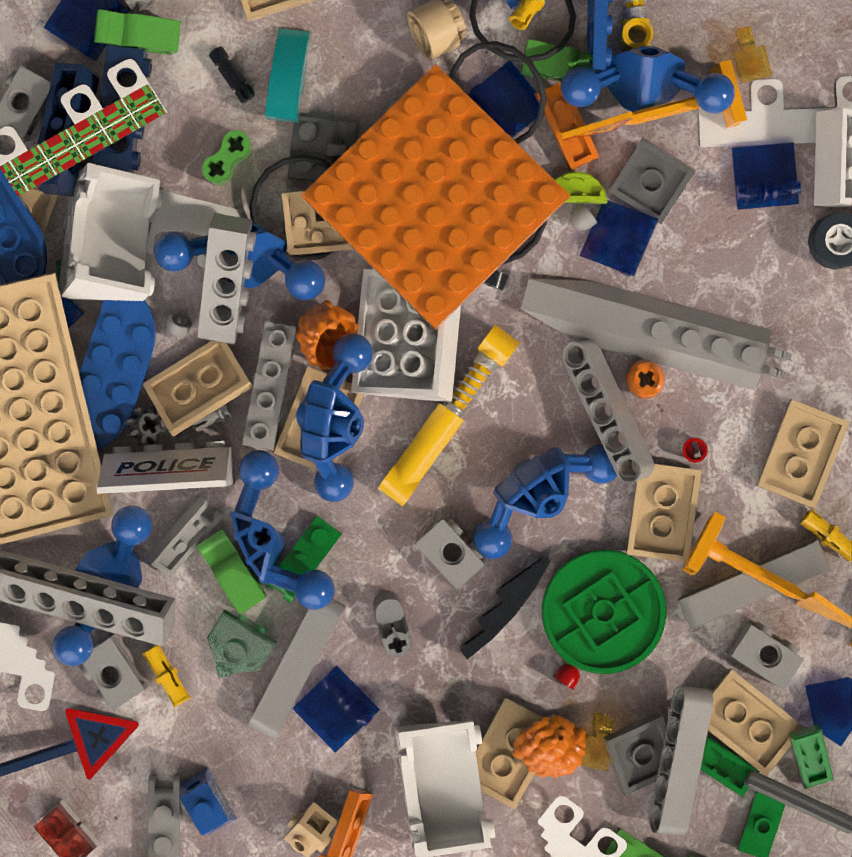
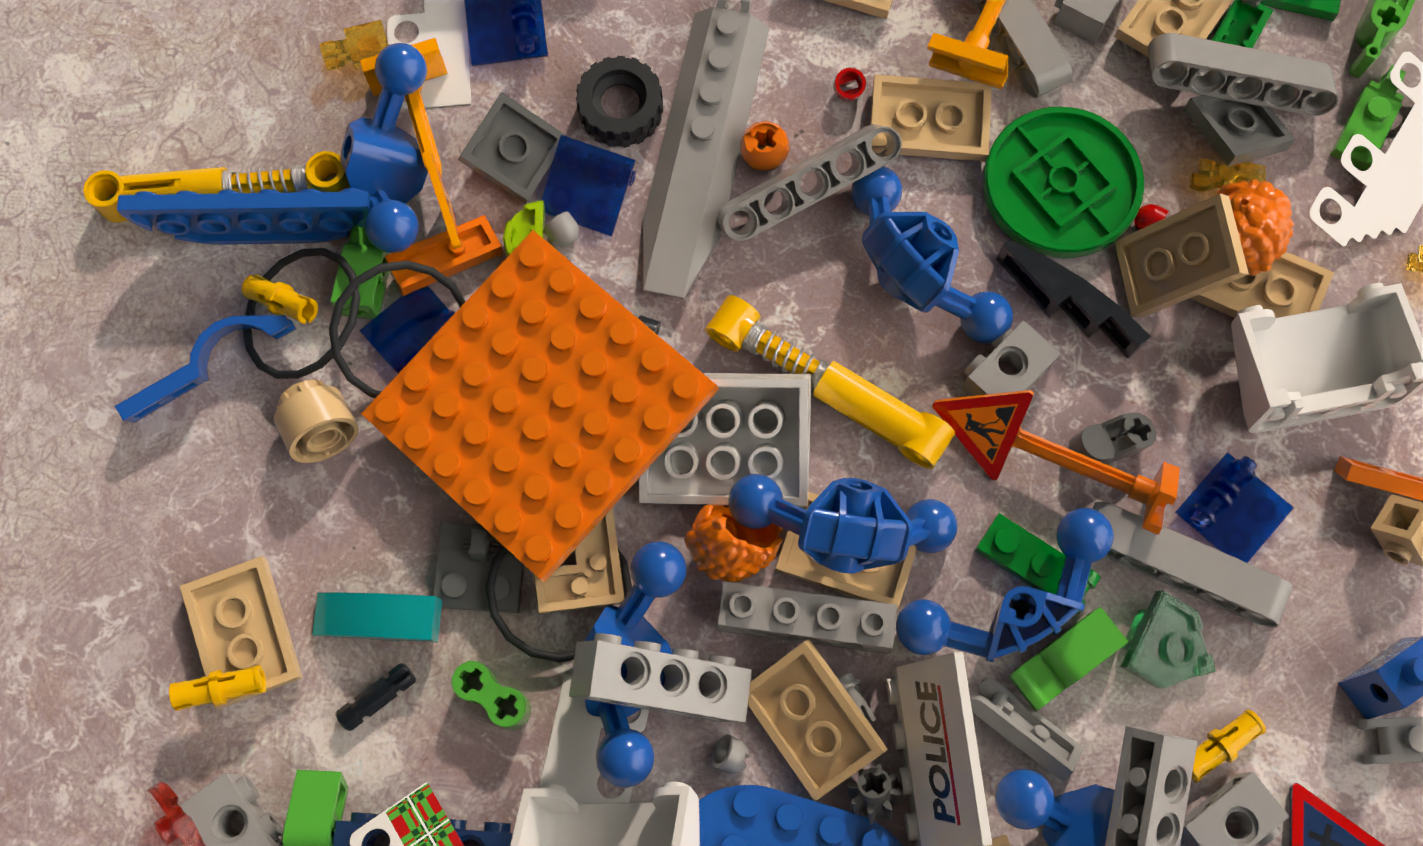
camera: 90 degrees left, 15 degrees down
none -> black tyre [576,56,663,148]
none -> orange piece [932,390,1180,535]
none -> tan plate [1114,194,1249,318]

